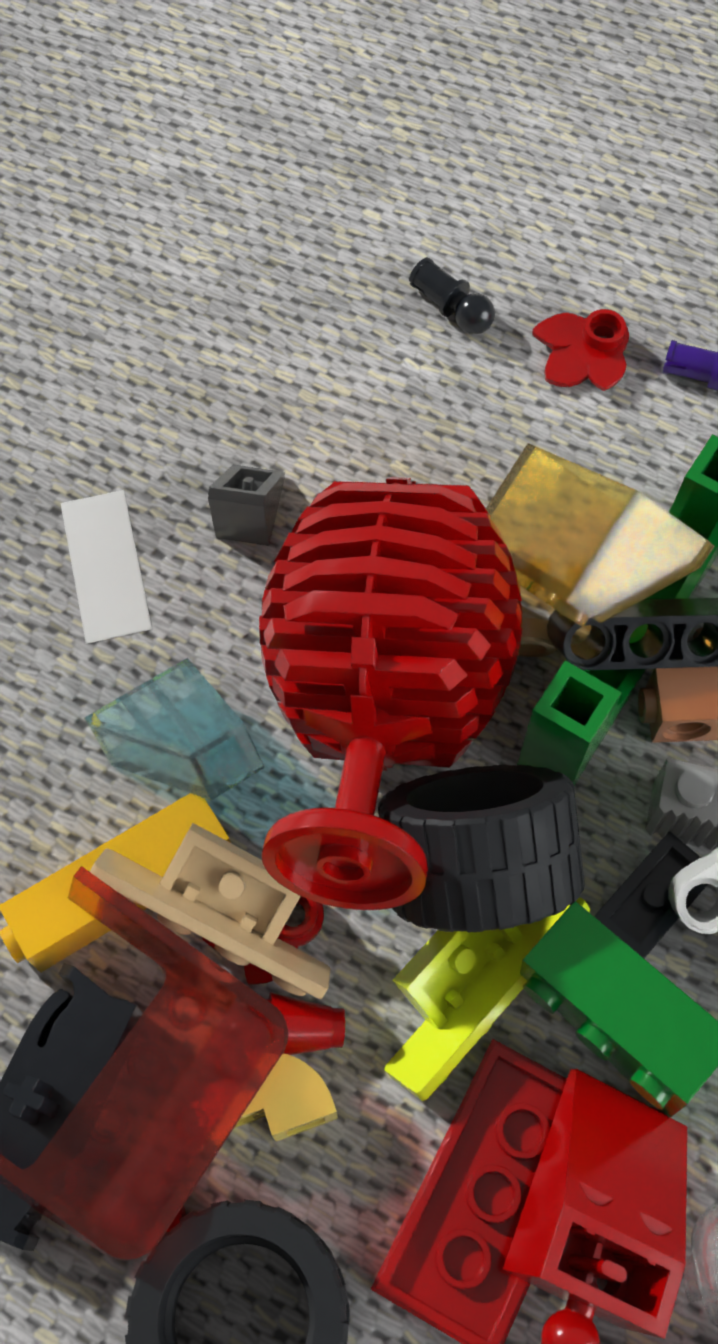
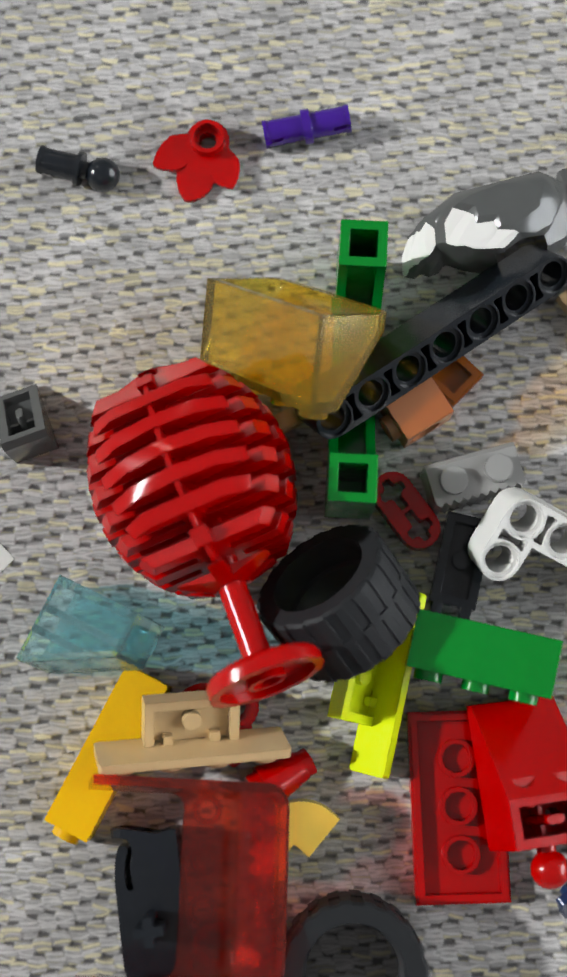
camera: 30 degrees left, 15 degrees up
none -> red beam [375,471,441,551]

